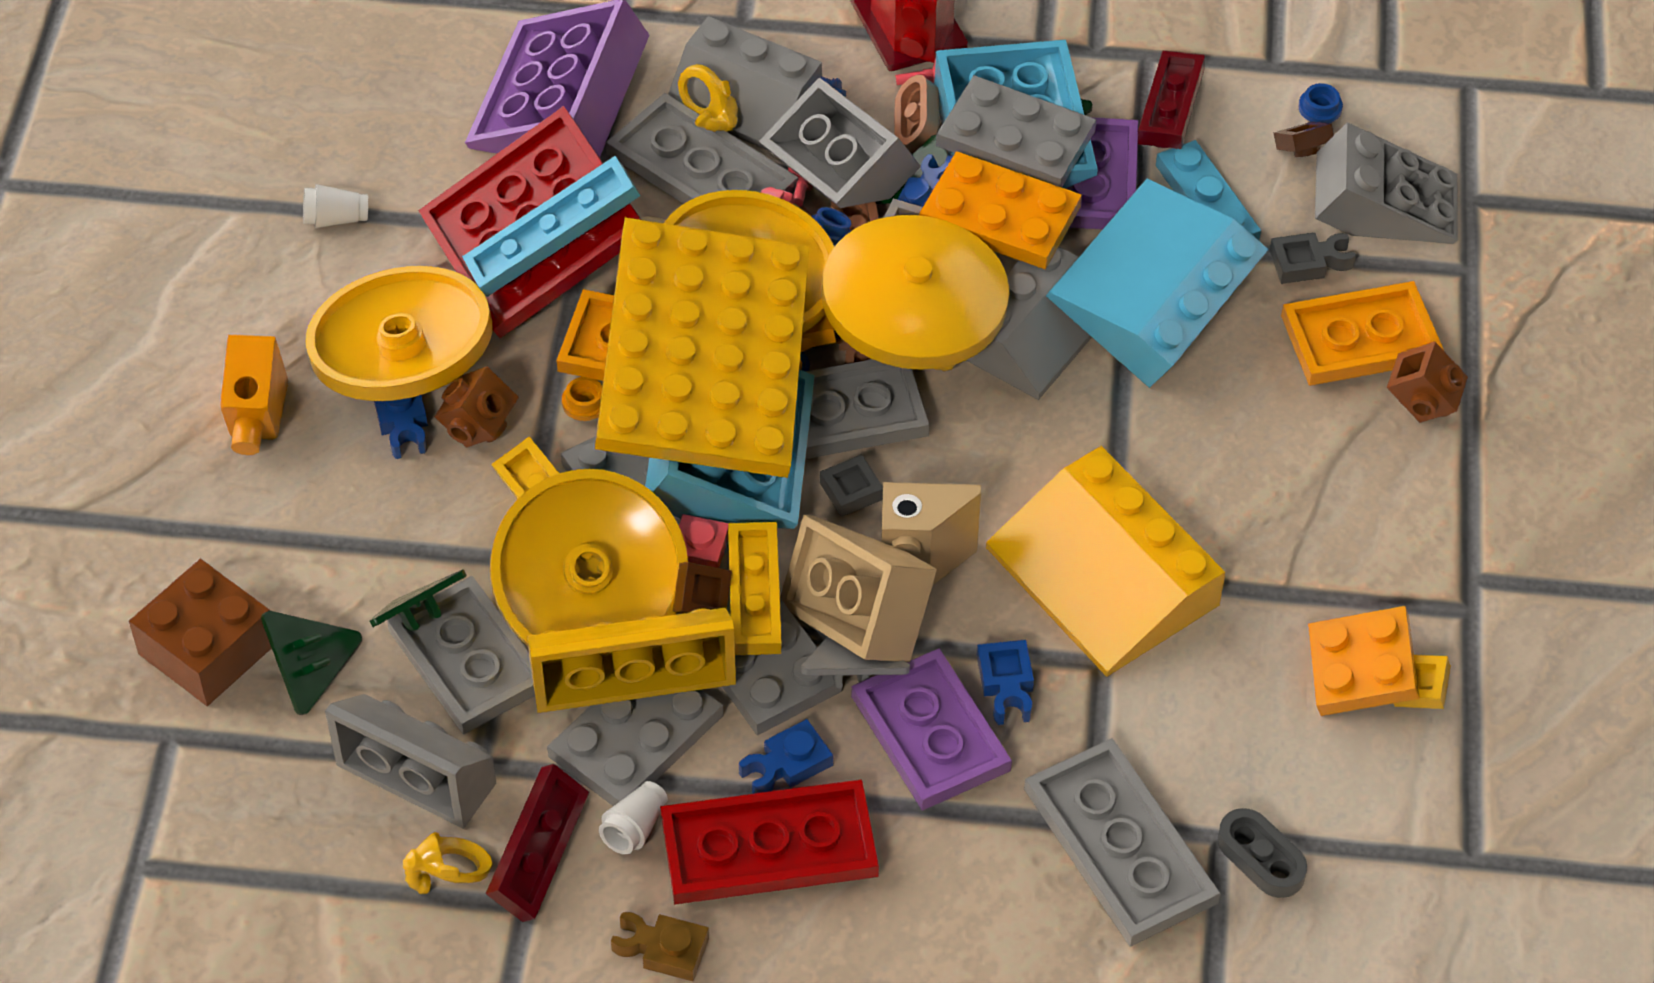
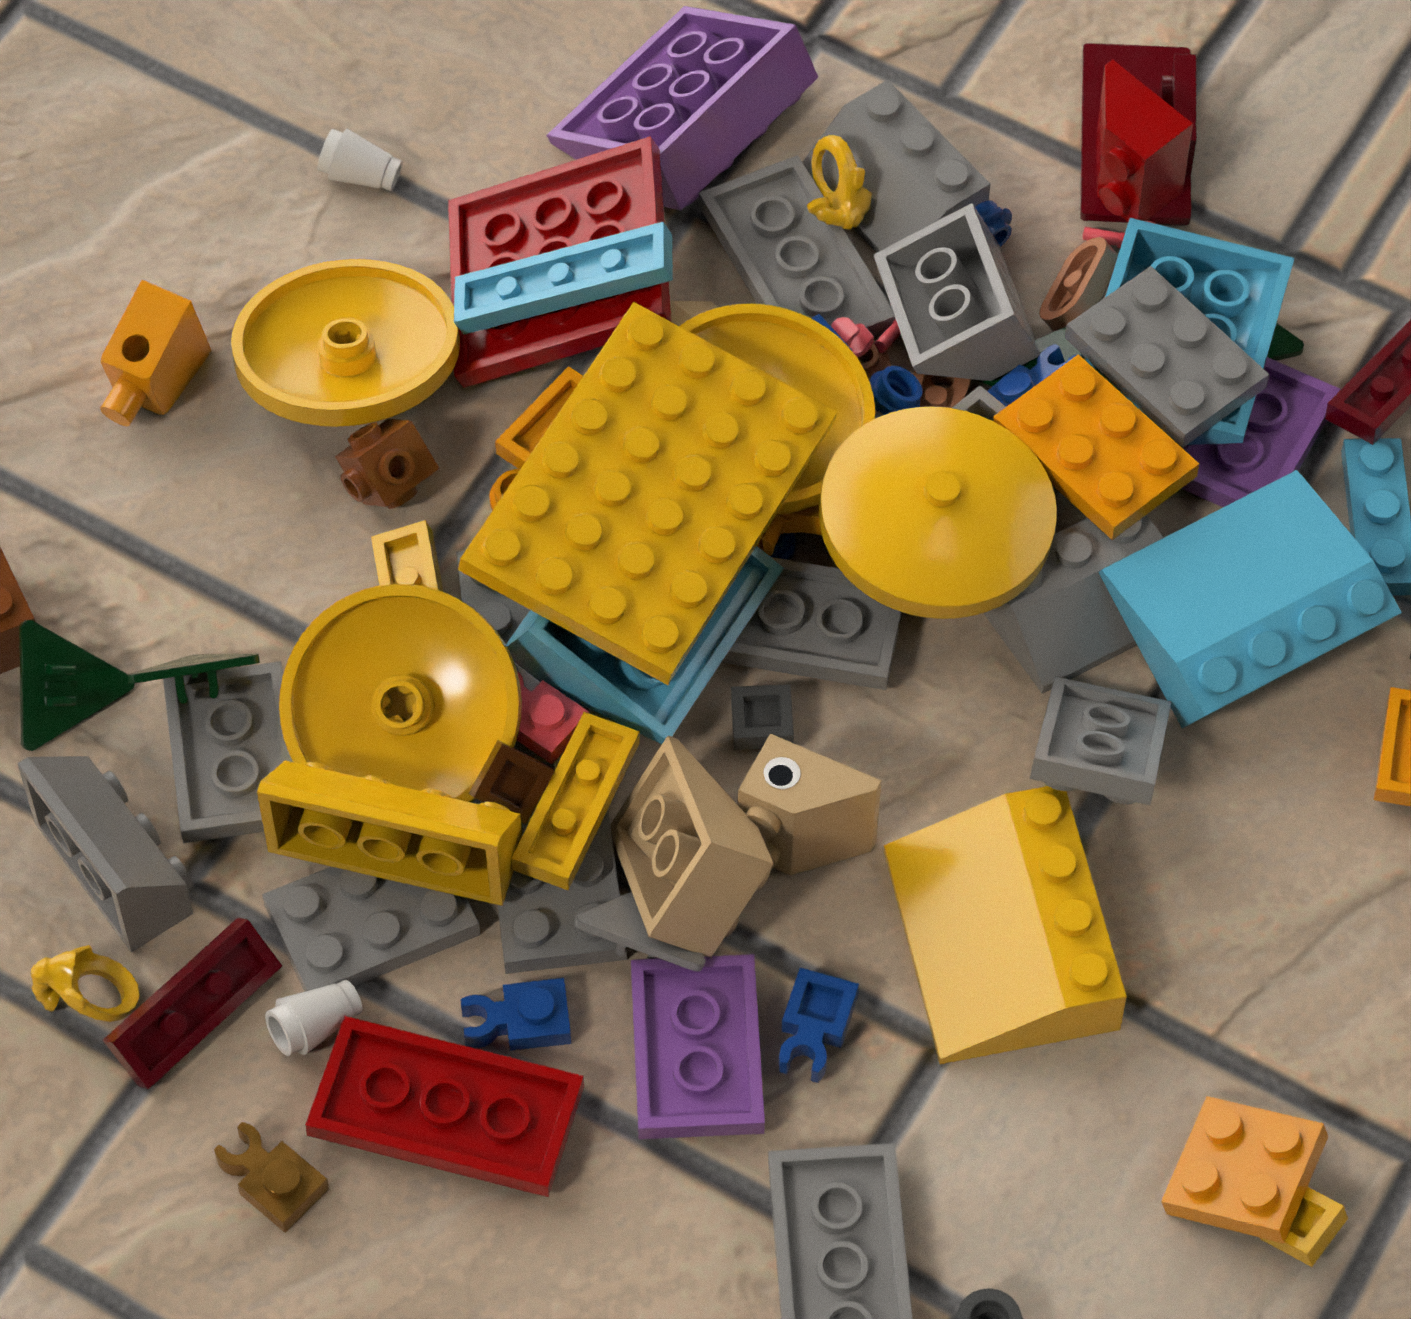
camera: 25 degrees right, 5 degrees up
blue plate [374,395,428,459] -> none
none -> light grey plate [1030,676,1171,805]

